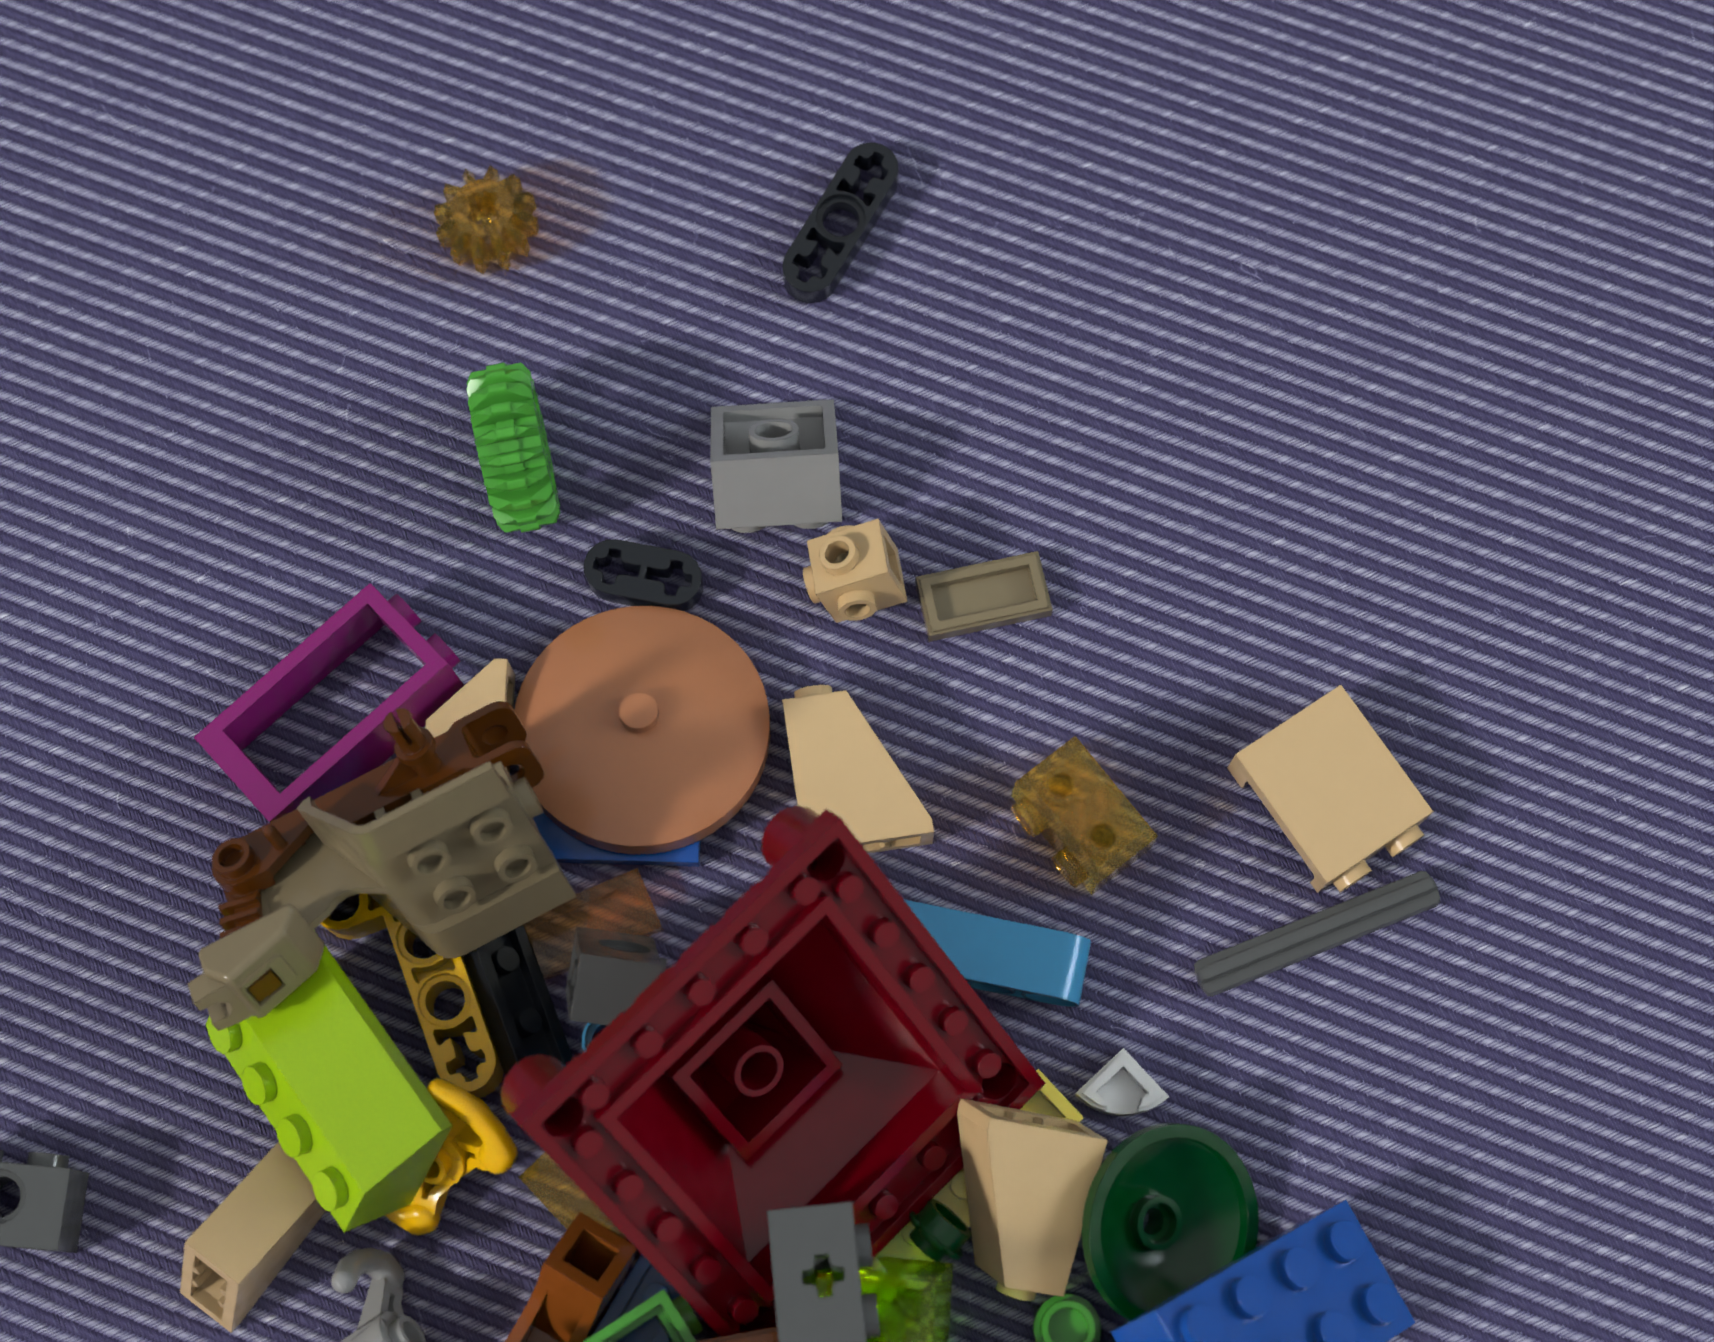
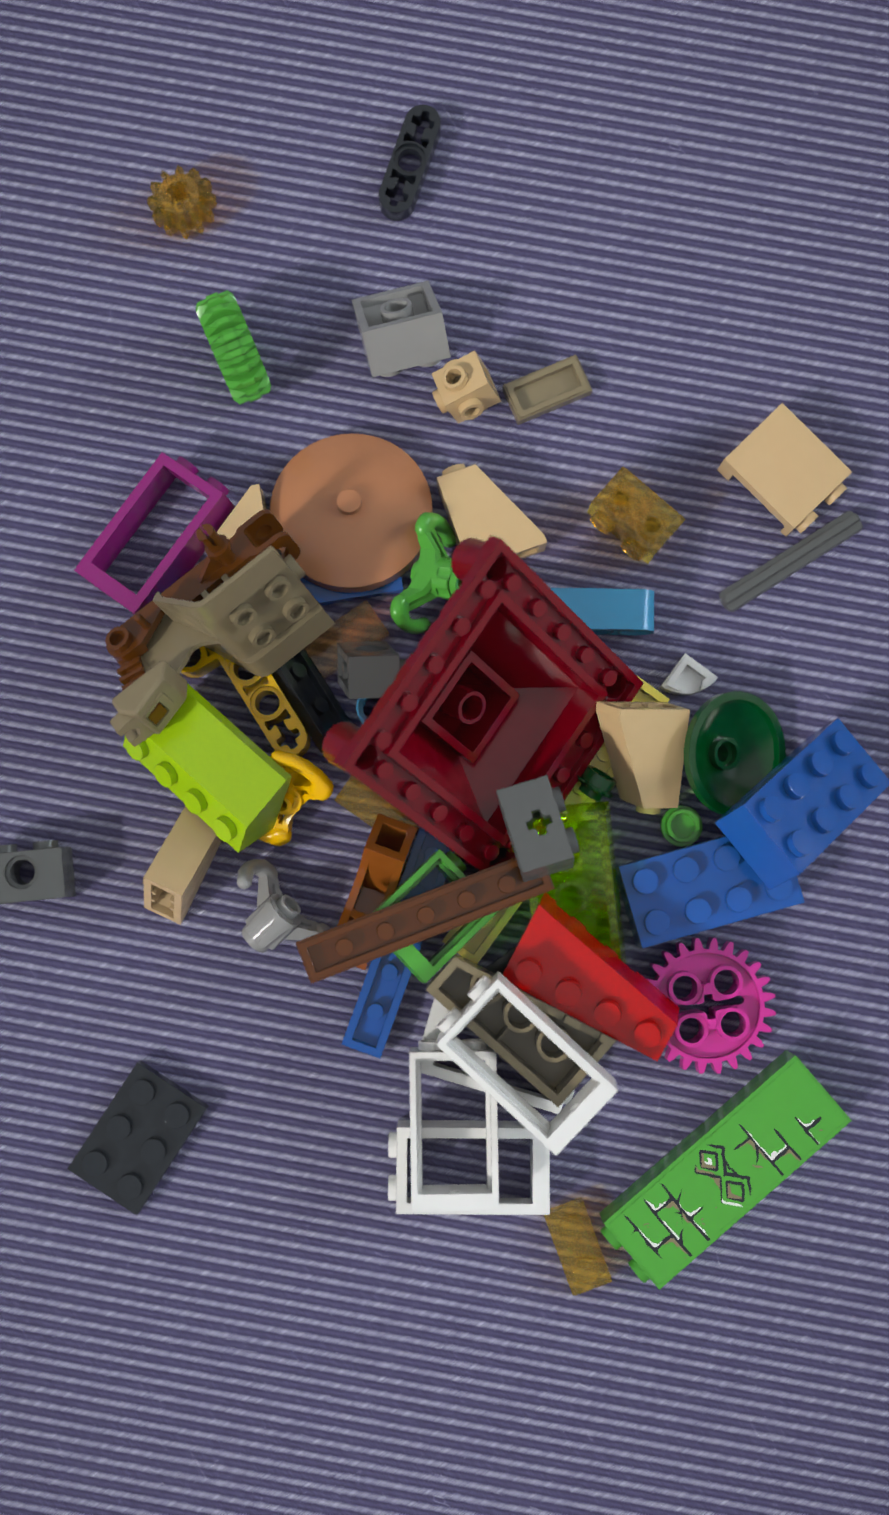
camera: 10 degrees left, 10 degrees up
black beam [584,540,703,611] -> none
none -> bright green piece [390,512,462,634]

